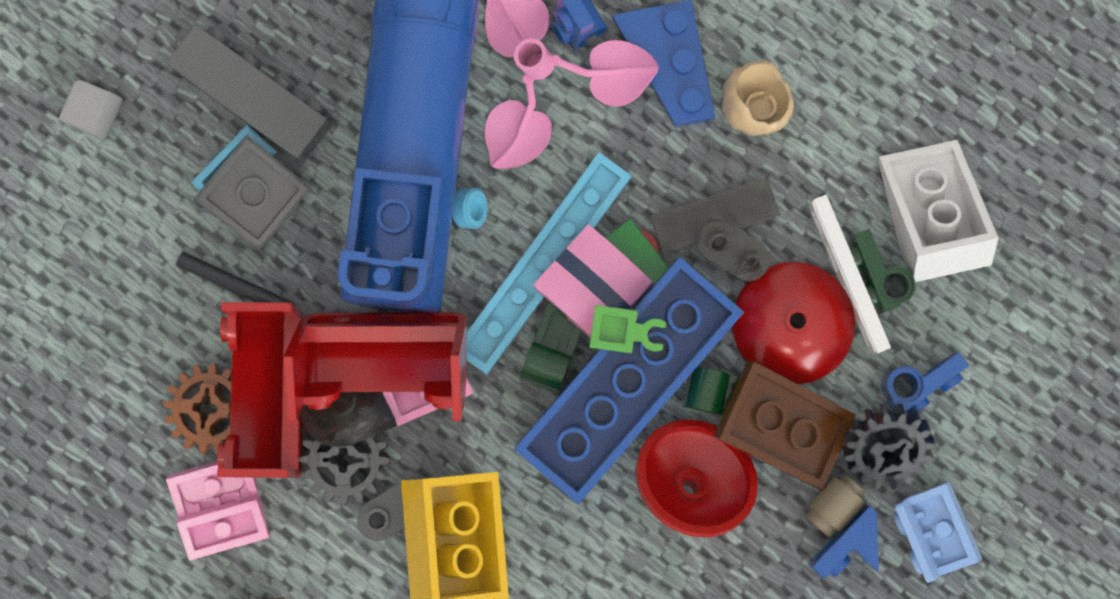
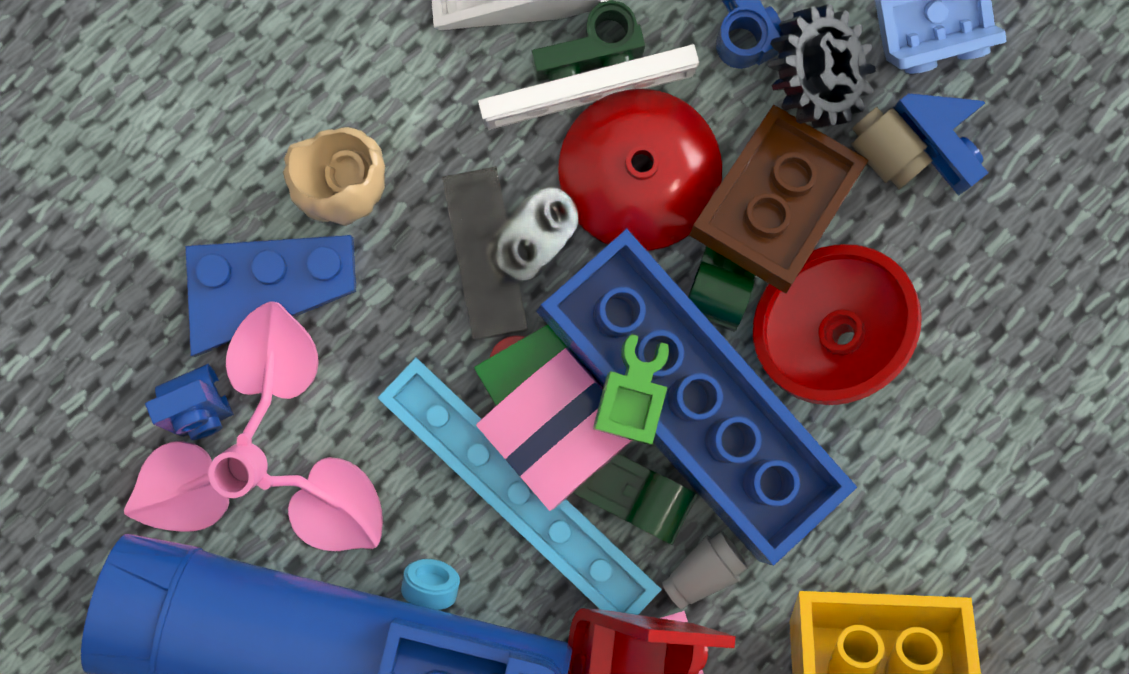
camera: 90 degrees left, 0 degrees up
none -> light grey cone [662,531,749,610]

